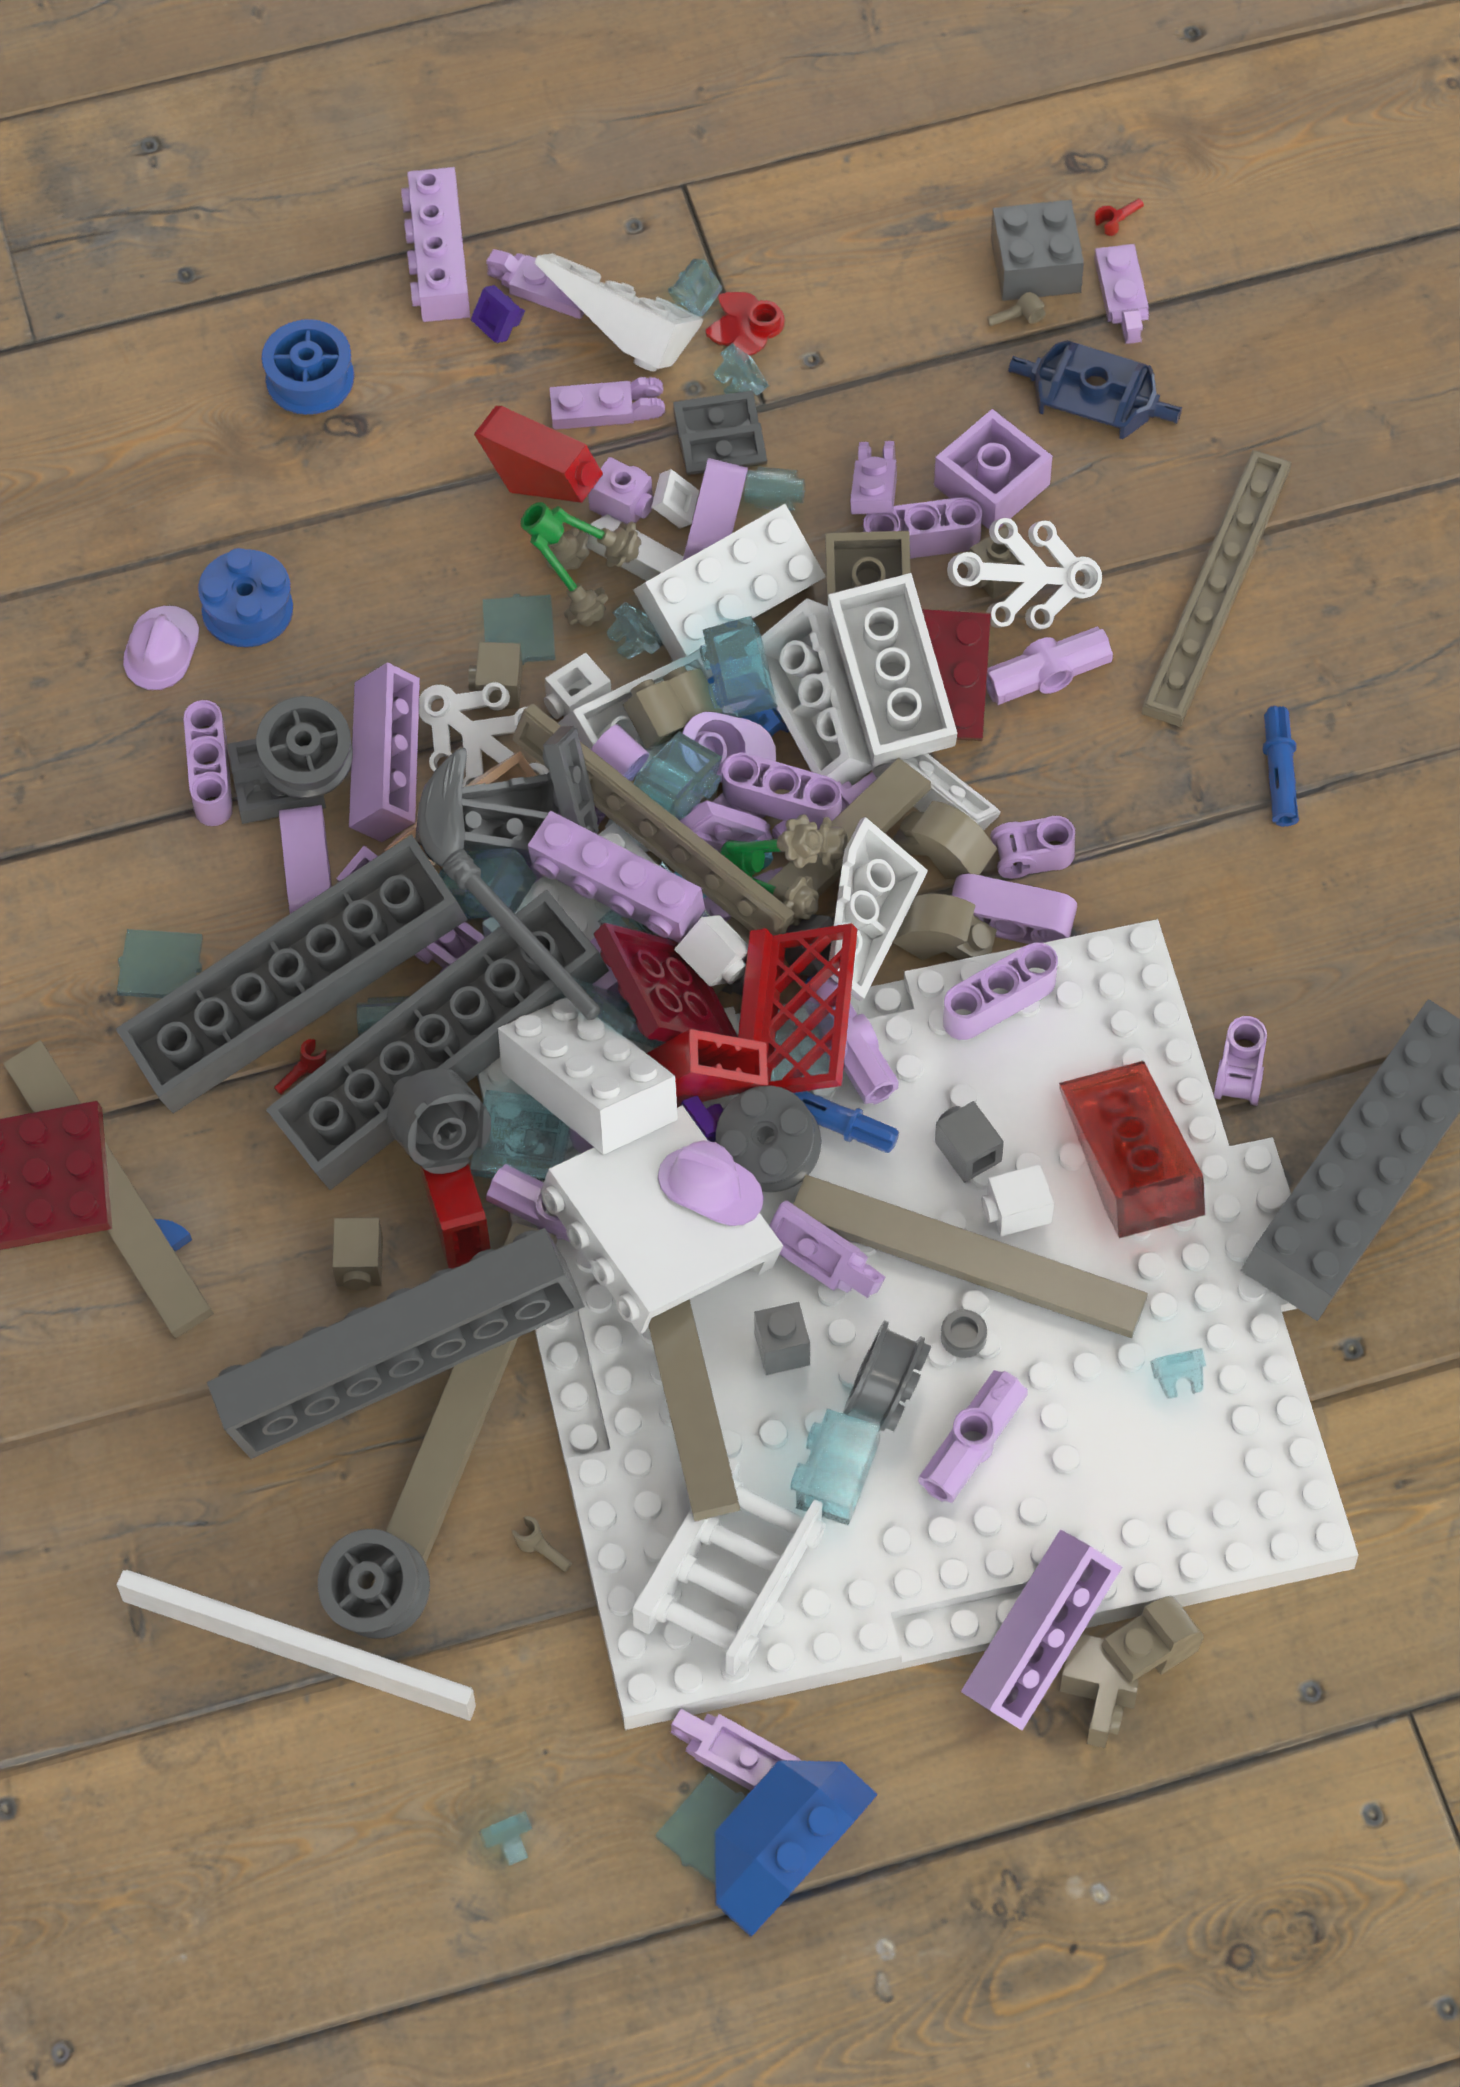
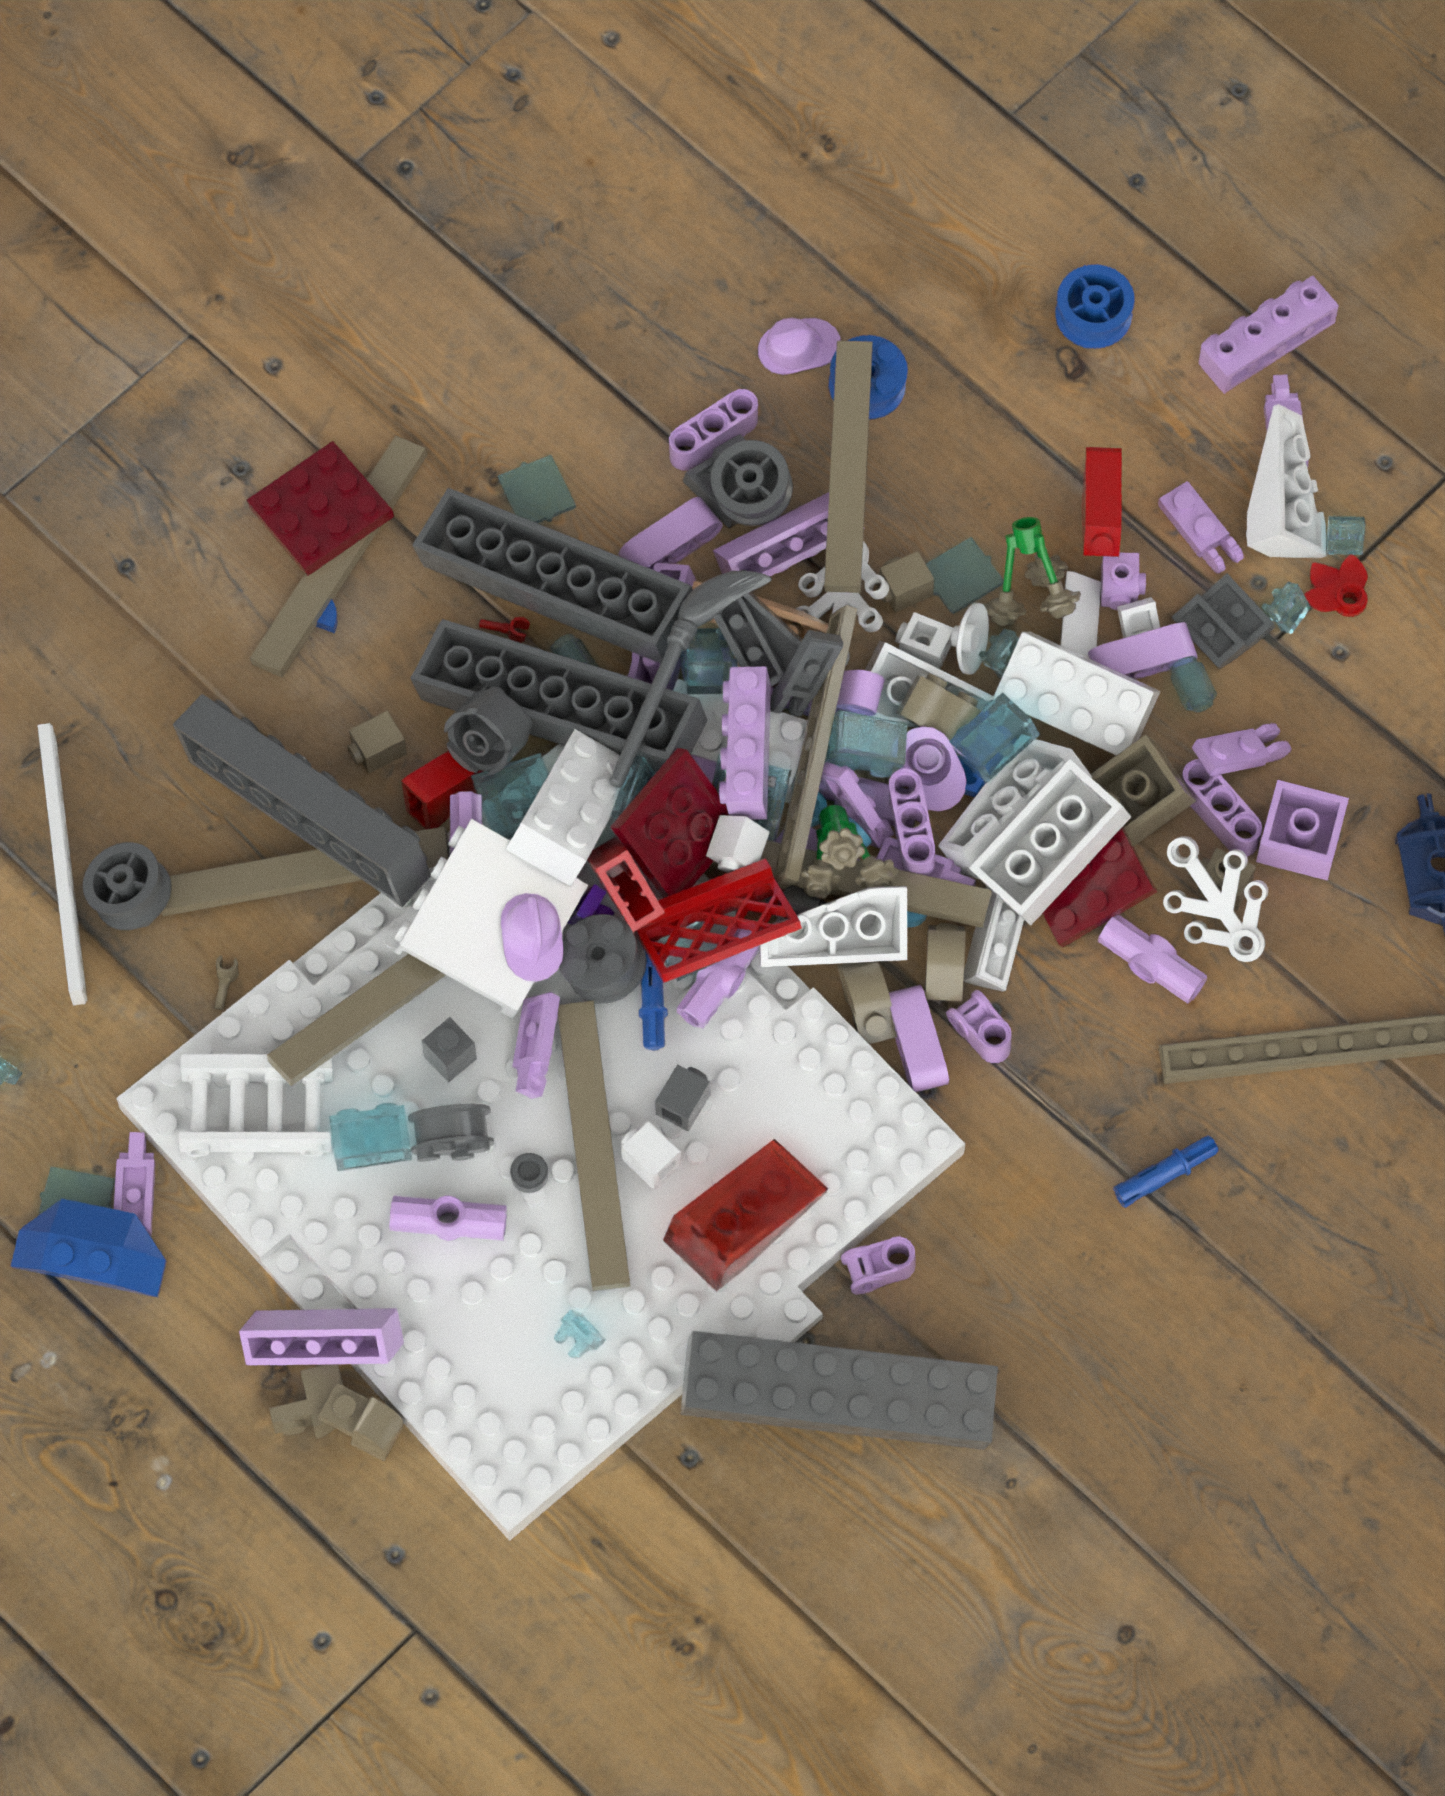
camera: 60 degrees right, 5 degrees up
dark purple tile [470,285,525,343] -> none
lavender beam [943,942,1058,1040] -> none
none -> dark tan tile [824,341,873,593]
none -> white dish [951,603,989,675]

